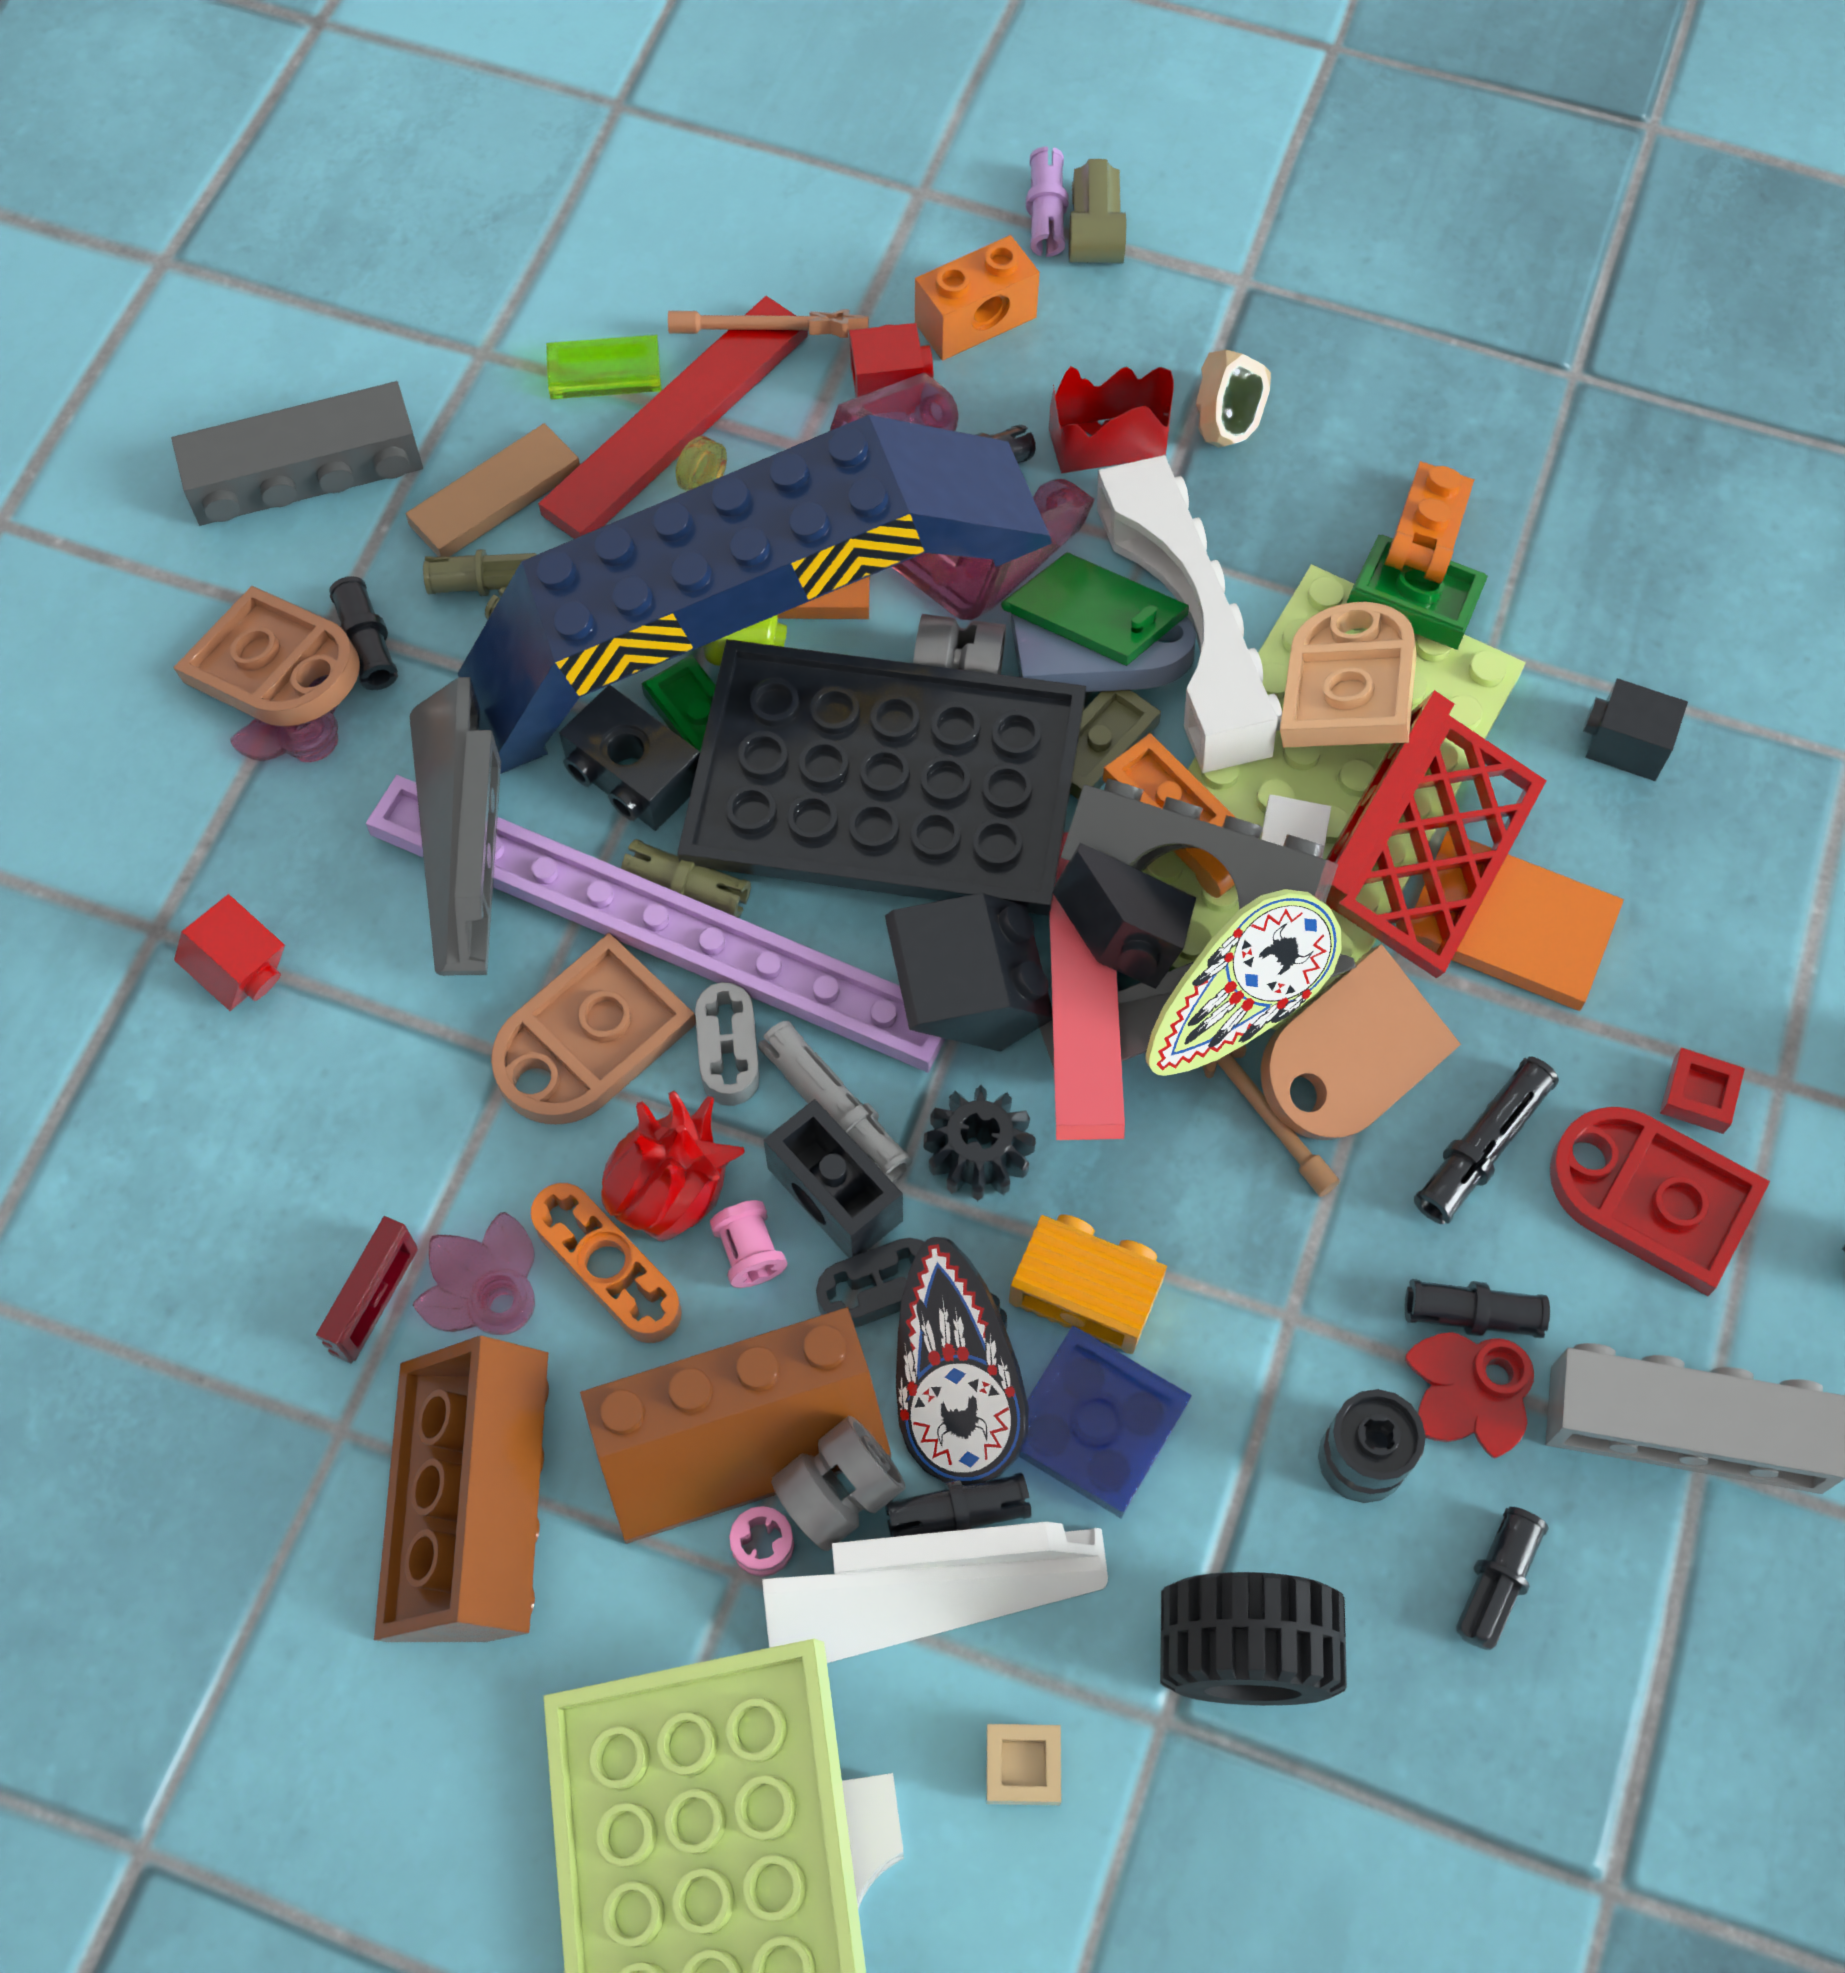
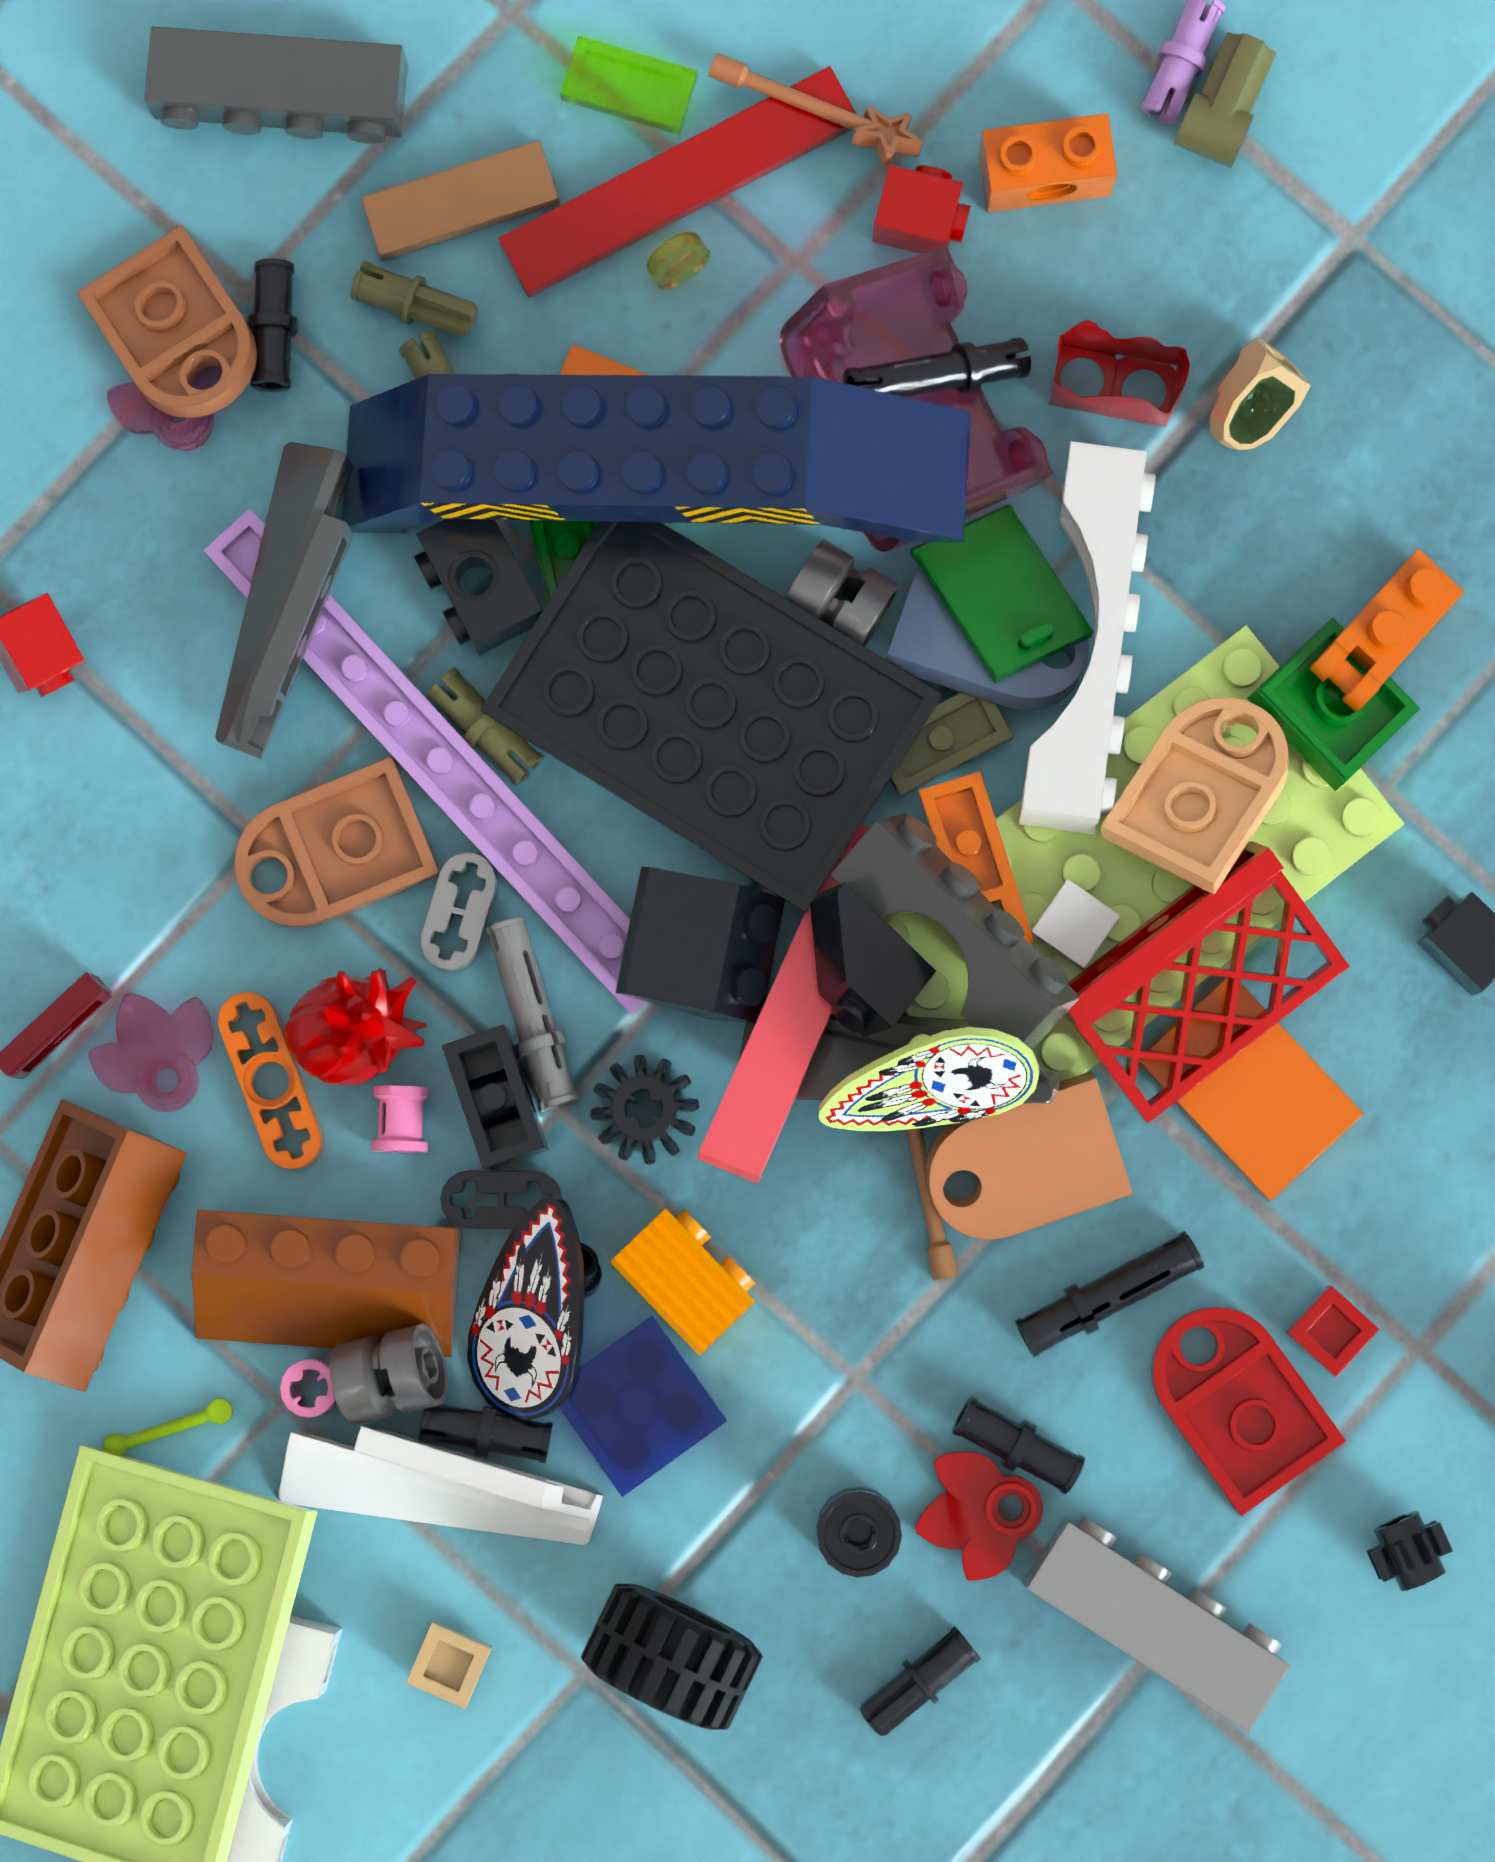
camera: 30 degrees right, 20 degrees up
none -> lime hinge [102,1398,233,1455]

